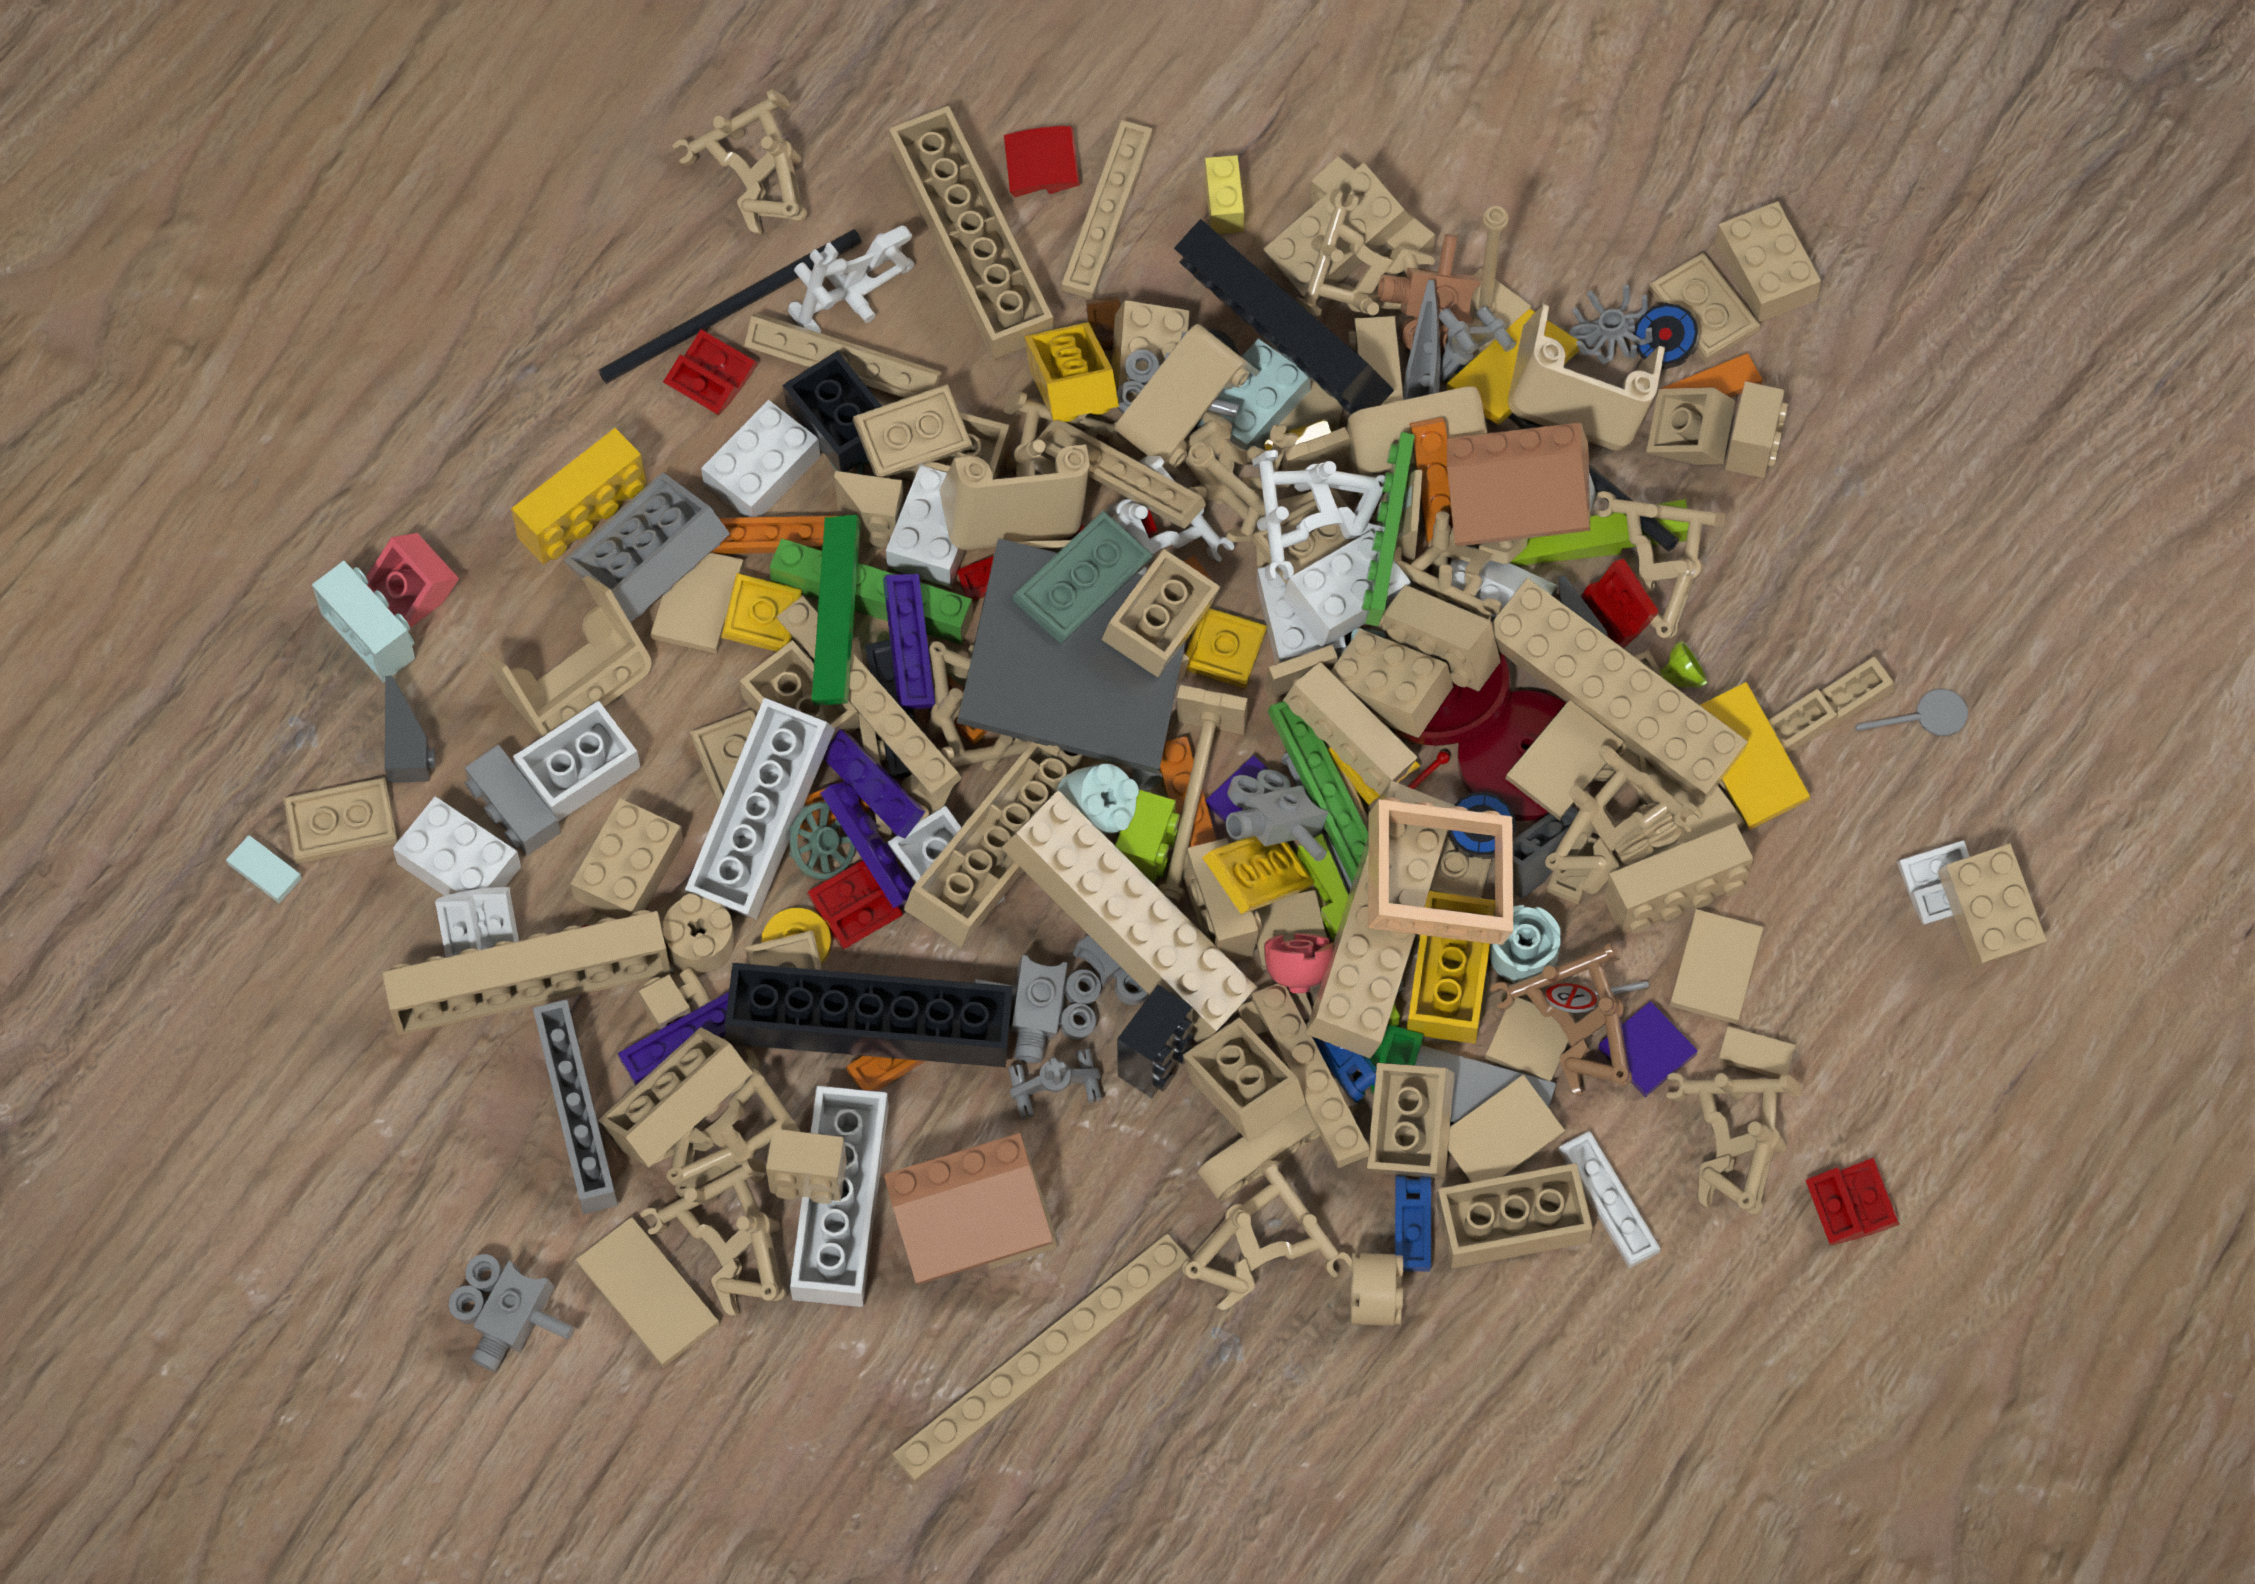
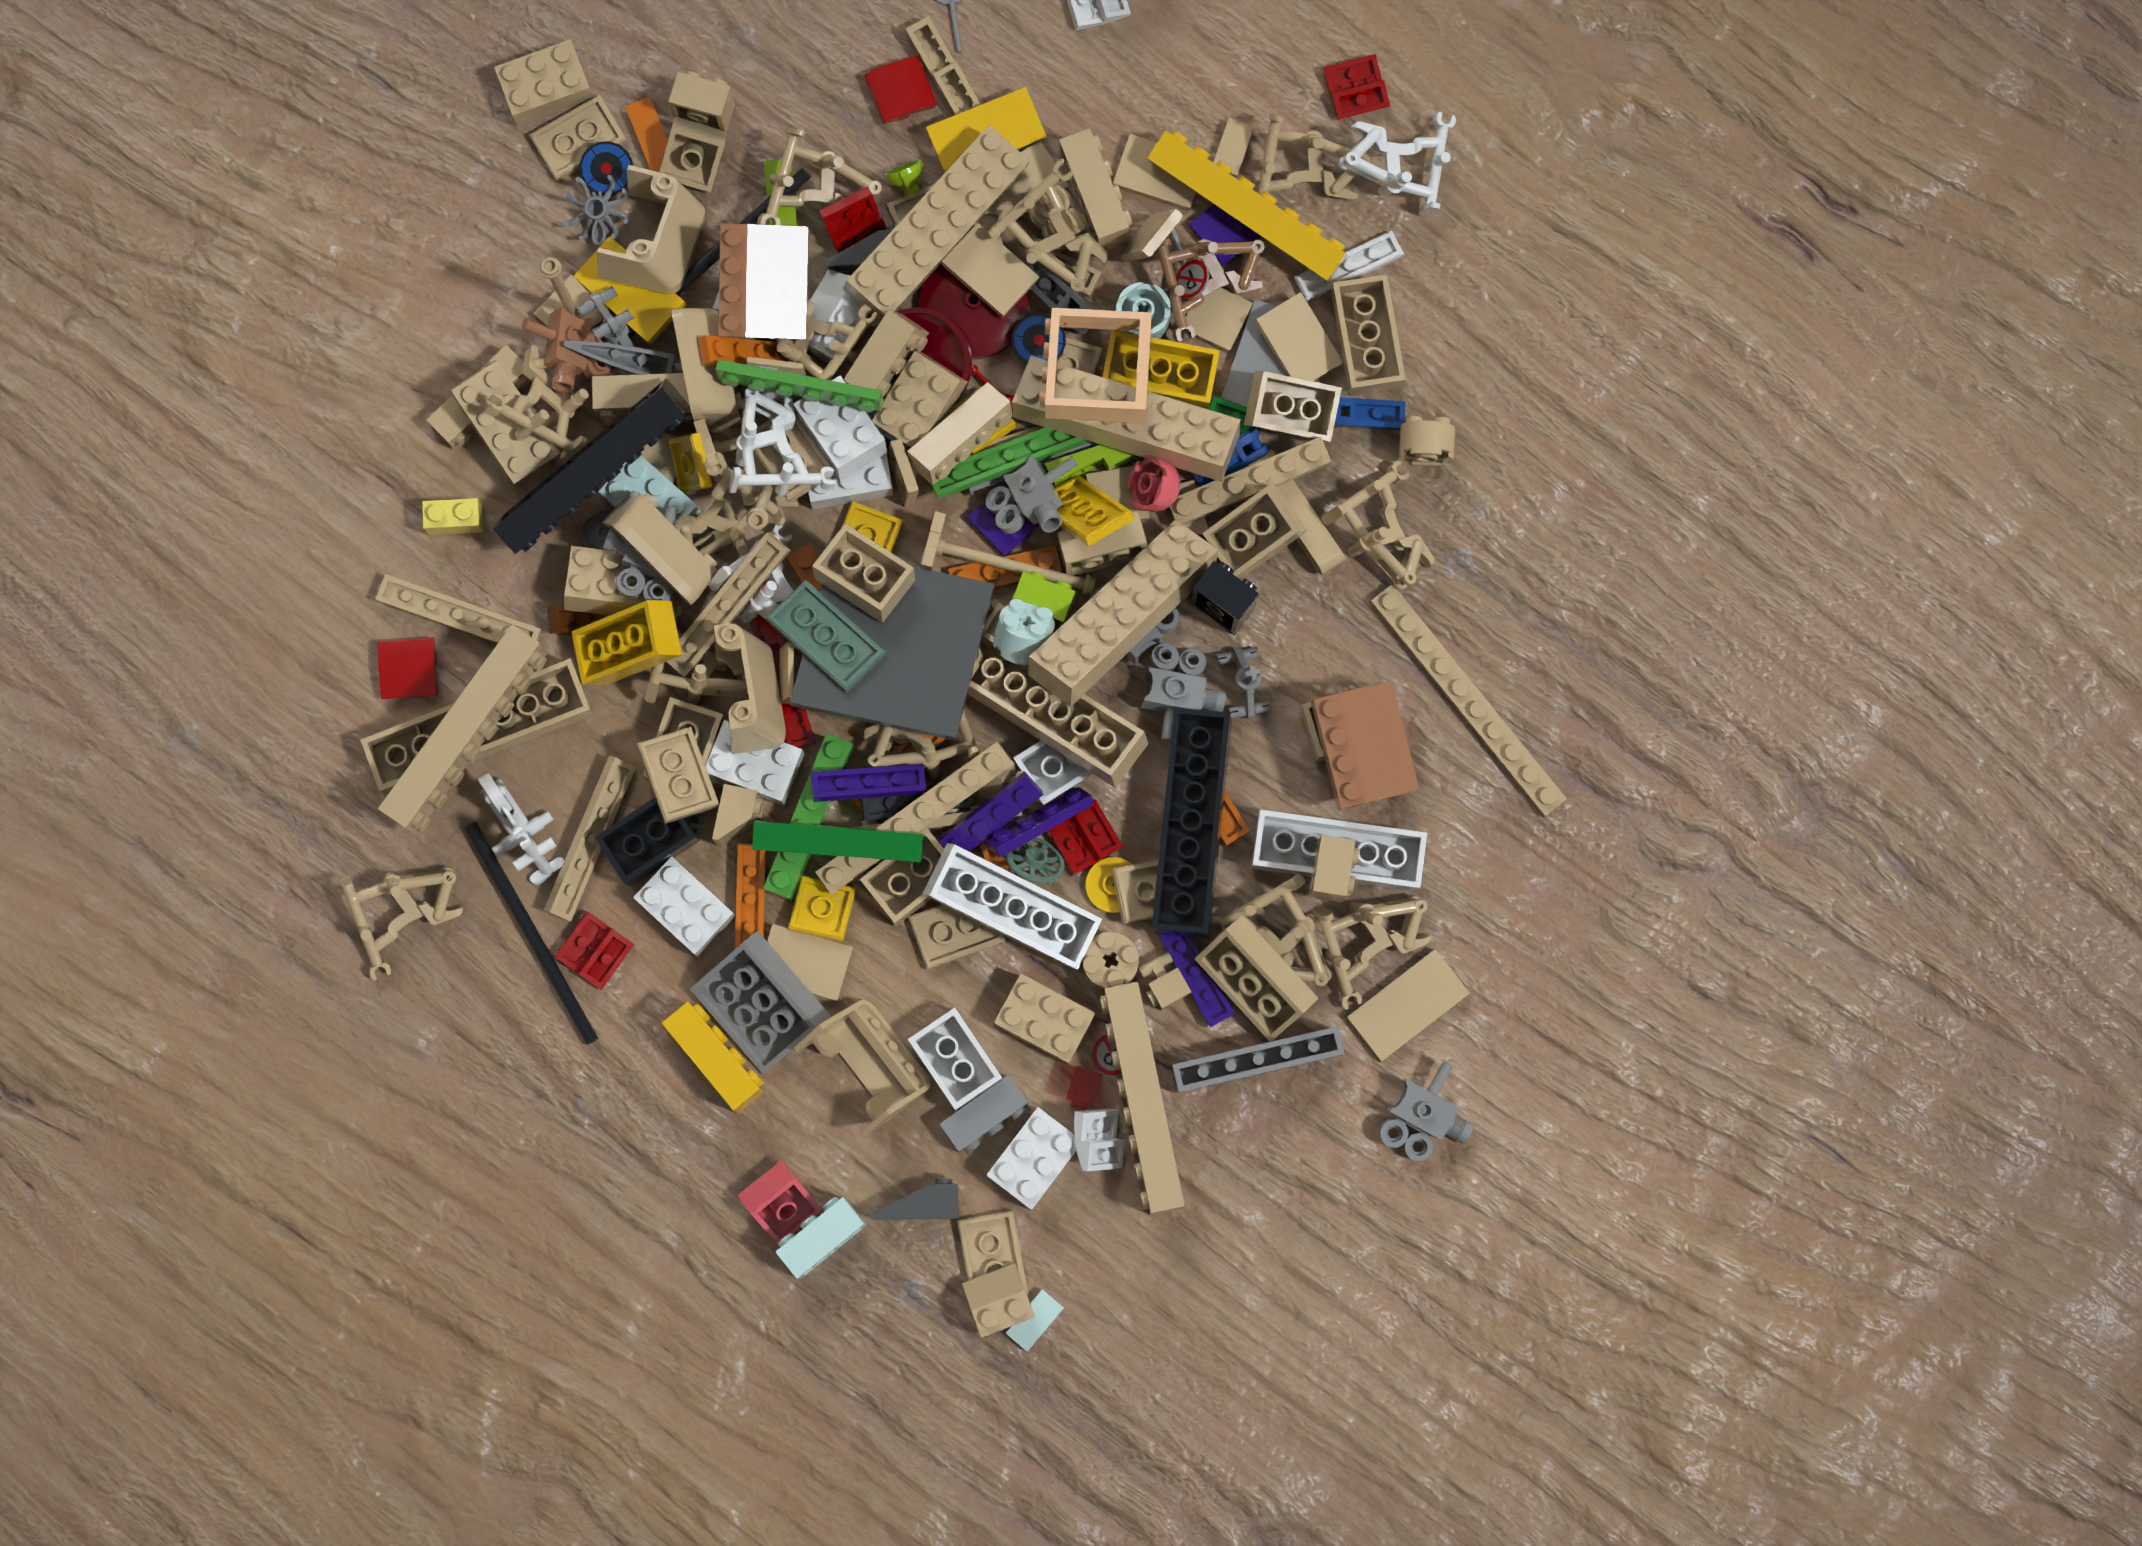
camera: 90 degrees left, 15 degrees up
none -> tan brick [378,624,548,835]
none -> red slope [864,56,937,124]
none -> tan slope [962,1263,1035,1338]
none -> clear red brick [1066,1066,1103,1111]
none -> tan tile [1118,209,1183,262]
none -> yellow brick [1147,130,1348,282]
none -> white piece [1338,112,1456,216]

